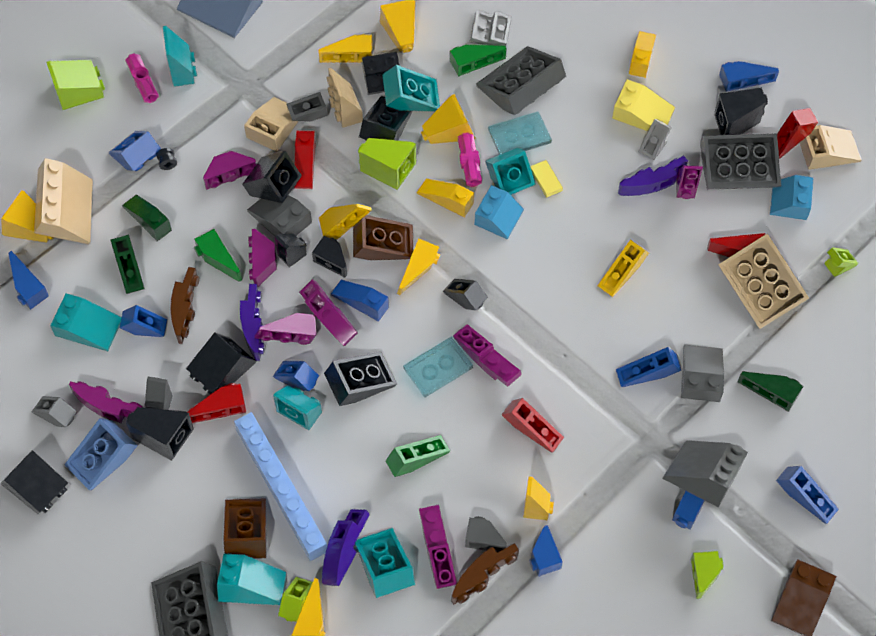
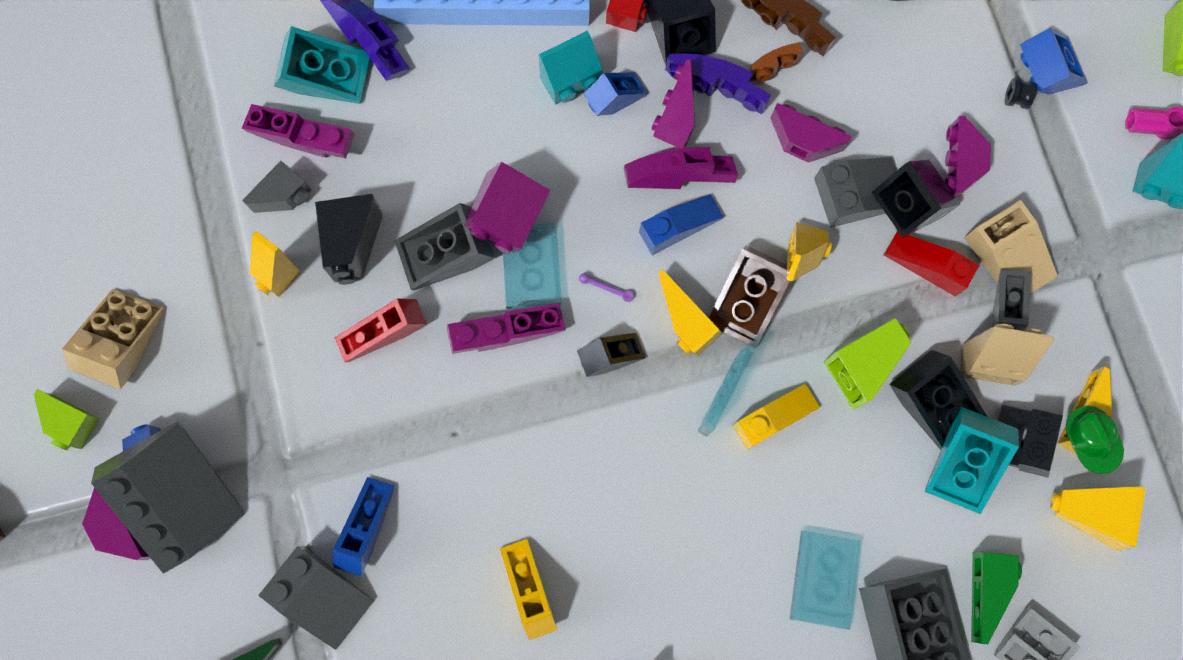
camera: 115 degrees right, 15 degrees up
dark green slope [122,194,172,242] -> none
green slope [194,229,242,282] -> none
black slope [275,233,307,268] -> none
black slope [312,236,347,278] -> none
black slope [324,352,397,406] -> none
green slope [385,435,451,477] -> none
yellow slope [421,94,476,144] -> none
reddish brown slope [451,543,519,605] -> none
dark pink piece [458,133,482,187] -> none
dark azure slope [474,185,524,239] -> none
teal slope [485,148,536,195] -> none
blue slope [529,525,563,577] -> none
light yellow tile [530,160,563,198] -> none
blue slope [776,466,839,524] -> none
none -> tan slope [62,289,164,389]
none -> magenta slope [82,488,151,560]
none -> black slope [315,194,383,285]
none -> dark grey slope [394,203,495,290]
none -> magenta slope [464,162,551,254]
none -> medium lavender hinge [579,273,634,302]
none -> clear light blue tile [698,348,754,437]
none -> dark orange slope [749,42,803,82]
none -> green piece [1065,406,1124,474]

